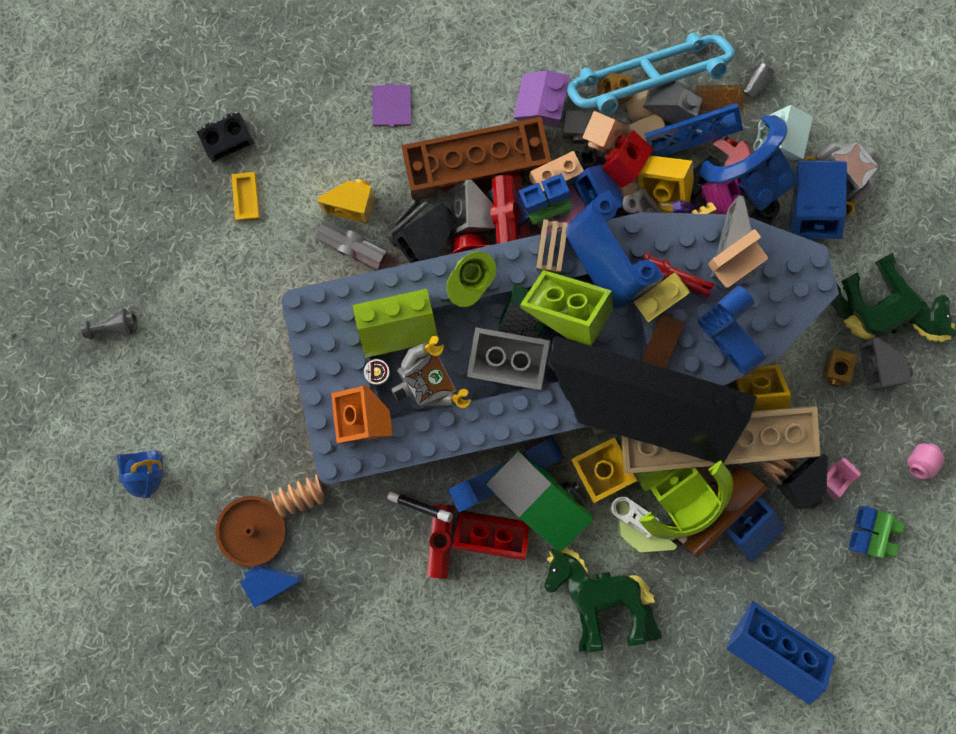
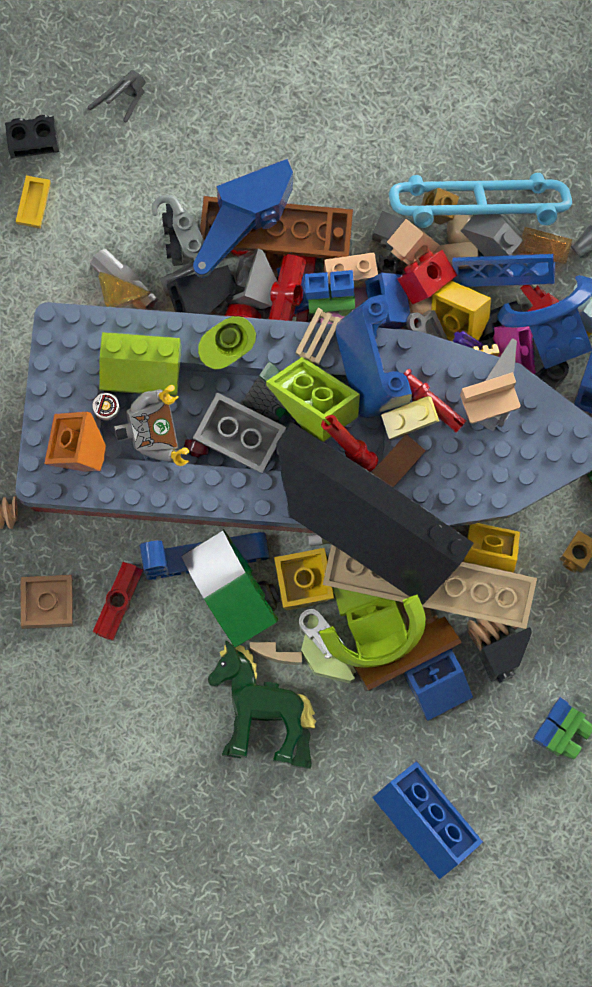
camera: 15 degrees right, 5 degrees down
yellow slope [317,179,375,224] -> none
medium lavender piece [372,83,411,128] -> none
black bar [388,491,453,523] -> none
red slope [452,511,529,560] -> none
medium lavender slope [514,70,570,128] -> none
blue beam [698,286,765,375] -> none
bright pink bracket [826,458,861,501] -> none
none -> medium nougat plate [21,575,73,629]
none -> dark grey plant [87,70,146,123]
none -> clear yellow slope [98,272,151,308]
none -> blue slope [152,159,293,278]
none -> black plate [162,203,183,266]
none -> dark red tile [183,438,210,458]
none -> tan slope [250,642,302,665]
none -> red pin [321,415,378,472]

